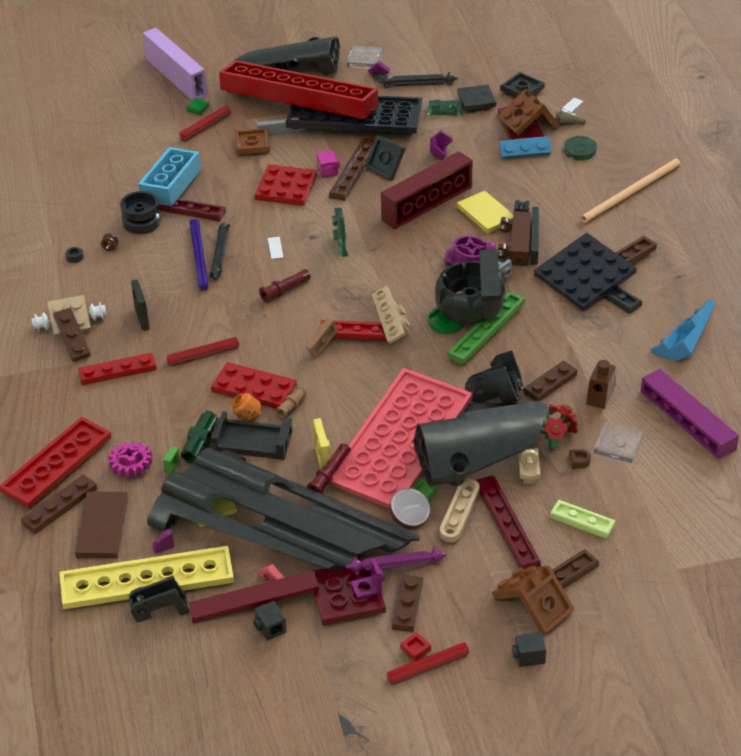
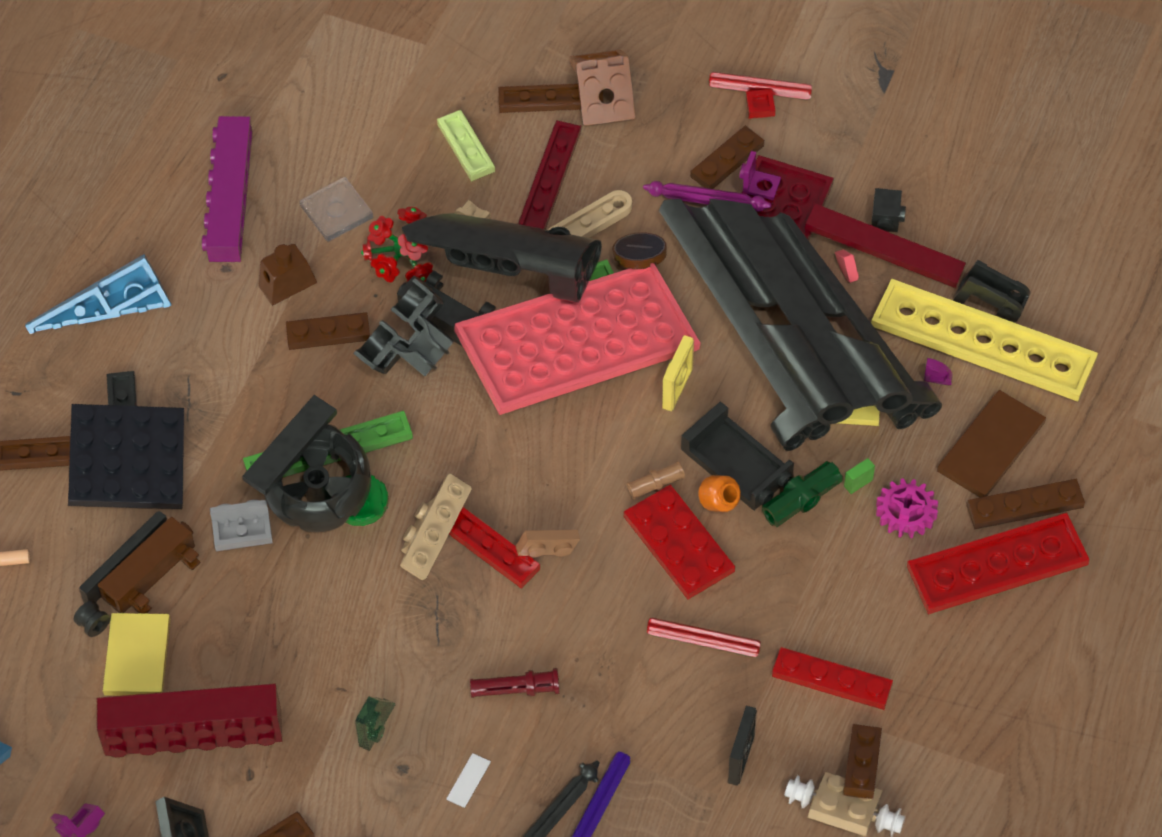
camera: 145 degrees left, 15 degrees up
dark red pin [307,443,351,494] -> none
magenta piece [444,236,496,265] -> none
pearl dark grey brick [512,632,546,667] -> none
reddish brown tile [569,449,591,469] -> none

